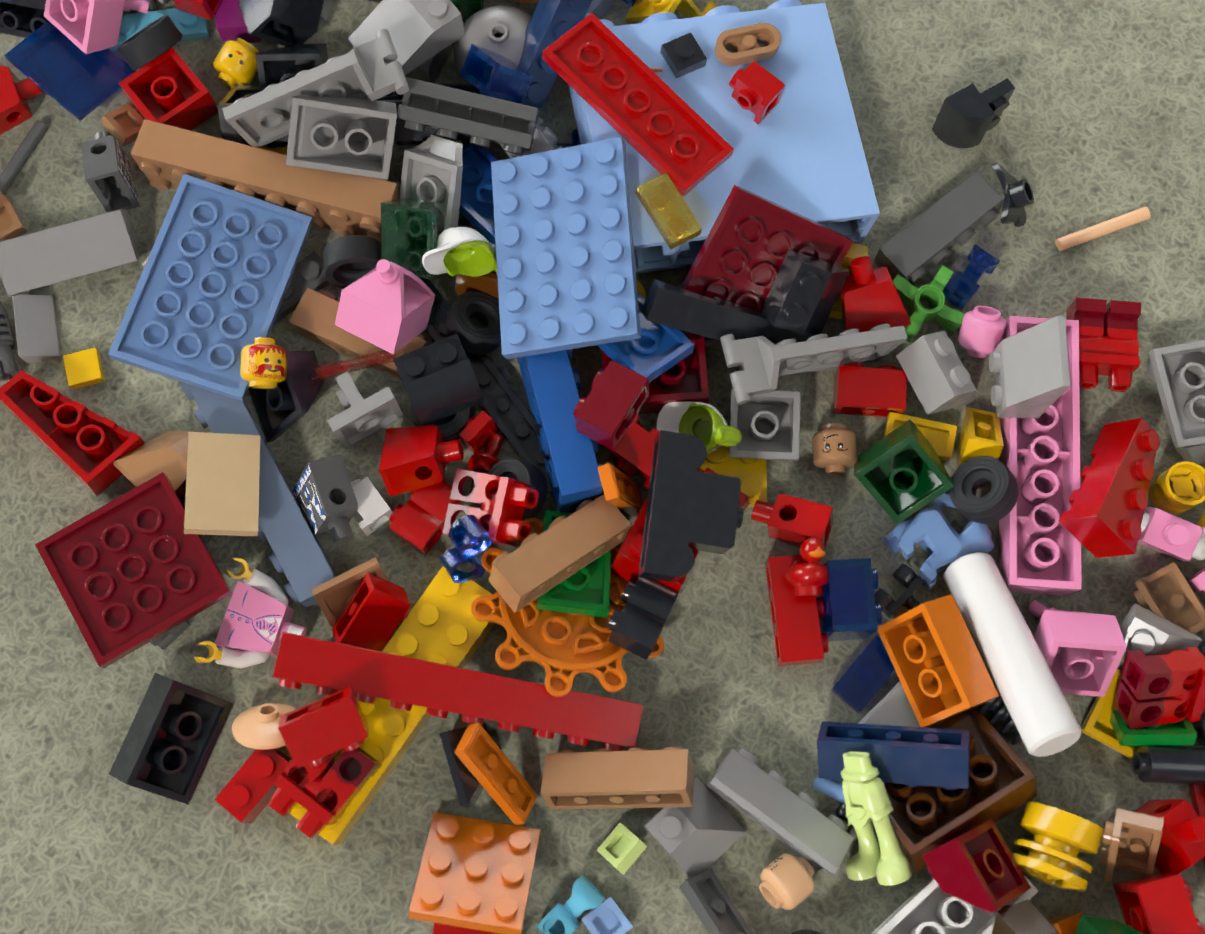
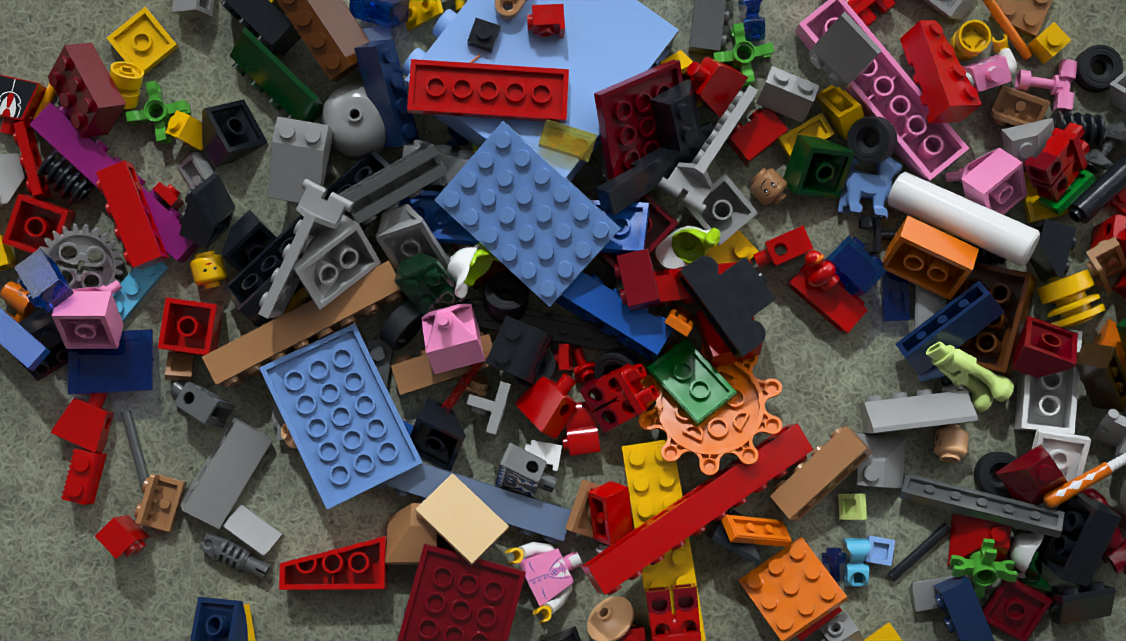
camera: 45 degrees left, 10 degrees up
yellow tile [63,347,105,390] -> none
black tyre [118,15,183,70] -> none
yellow head [240,337,287,389] -> none
red brick [278,686,369,768] -> none
clear blue leg [438,515,491,583] -> none
clear blue piece [460,44,533,104] -> none
medium nougat brick [488,494,631,613] -> none
black brick [606,577,679,660] -> none
bright pink head [958,306,1007,358] -> none
none -> medium nougat plate [463,373,491,397]
none -> clear blue plate [821,548,847,583]
none -> black slope [1029,219,1077,283]

